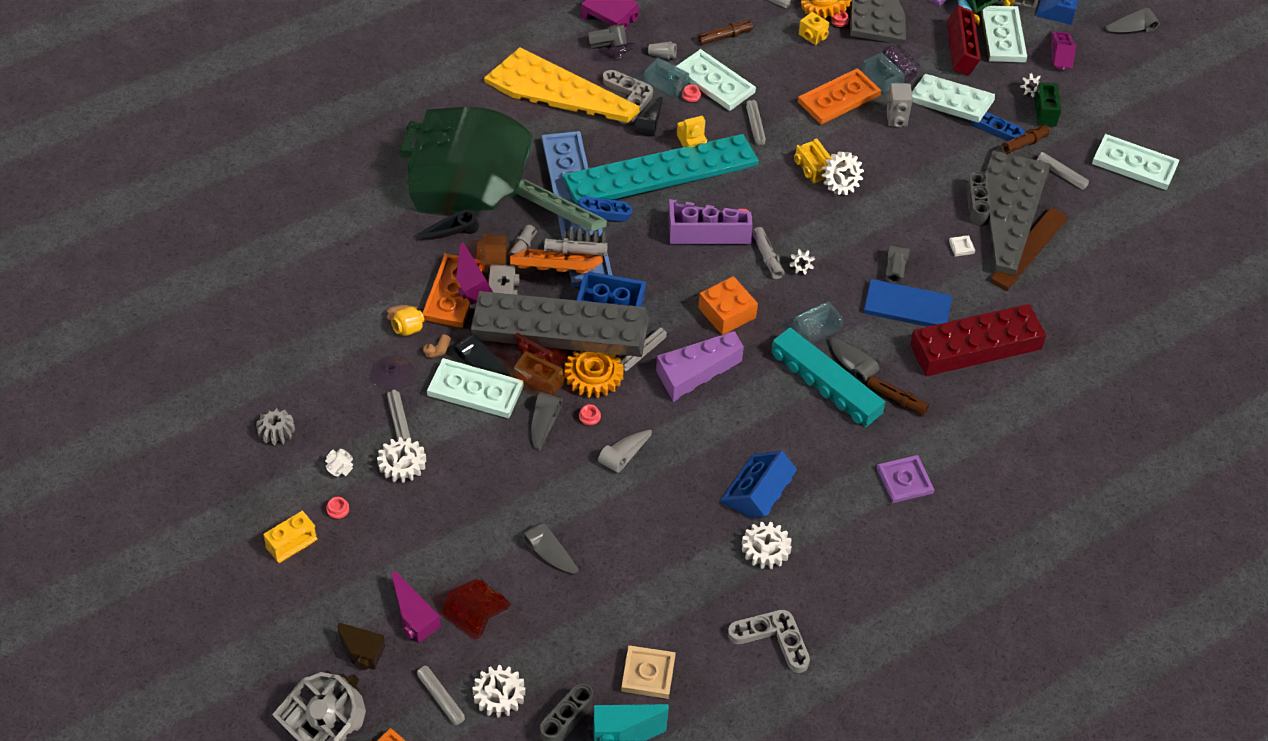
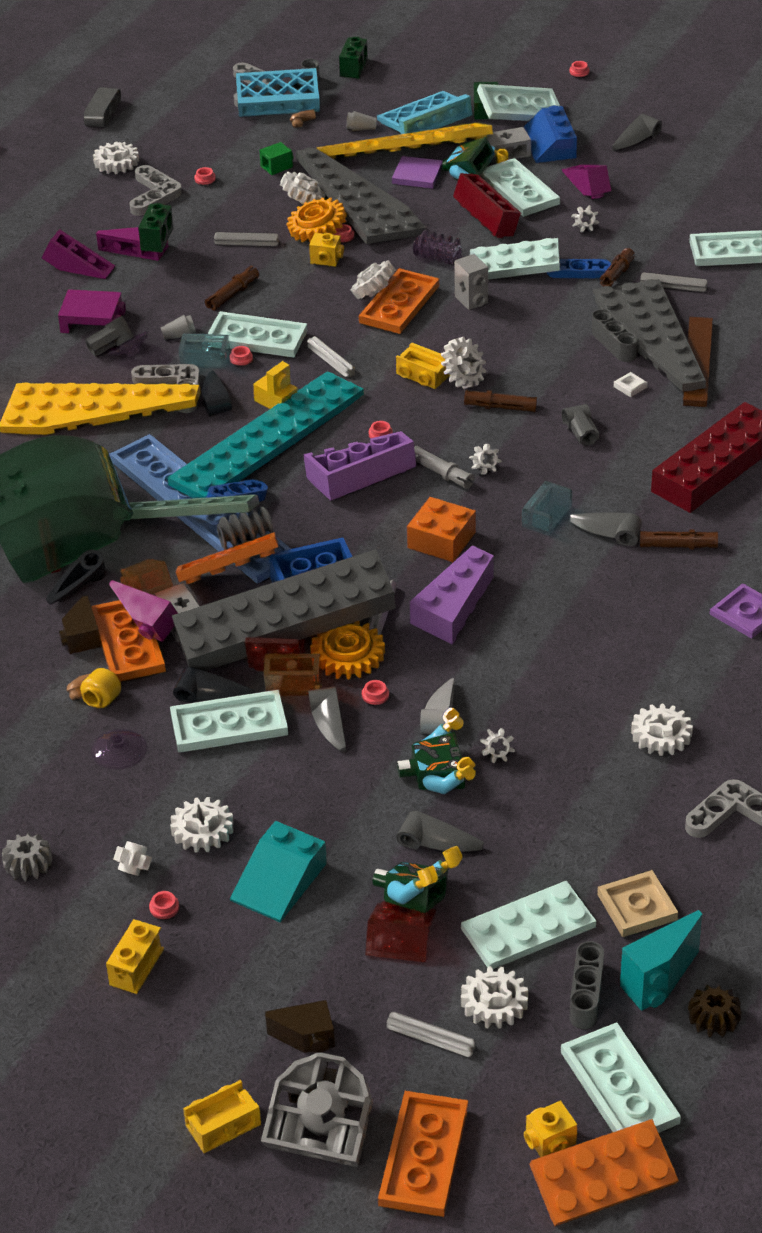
camera: 25 degrees left, 10 degrees down
light grey axle [387,390,410,441] -> none
magenta slope [391,571,441,643] -> none
medium nougat arm [423,335,451,359] -> none
light grey pin [508,225,537,259] -> none
light grey pin [544,238,608,256] -> none
blue slope [720,450,797,518] -> none
teal brick [771,327,886,427] -> none
clear light blue panel [862,52,905,95] -> none
blue tile [864,279,952,327] -> none
dark green brick [1034,82,1061,127] -> none
none -> dark brown slope [59,596,101,654]
none -> yellow hinge [183,1080,261,1153]
none -> teal slope [230,821,327,922]
none -> white gear [350,260,396,300]
none -> coral plate [369,421,393,438]
none -> torso [373,846,463,913]
none -> torso [397,708,476,794]
none -> light aqua plate [461,881,596,969]
none -> reddish brown pin [464,390,537,412]
none -> white gear [480,728,515,763]

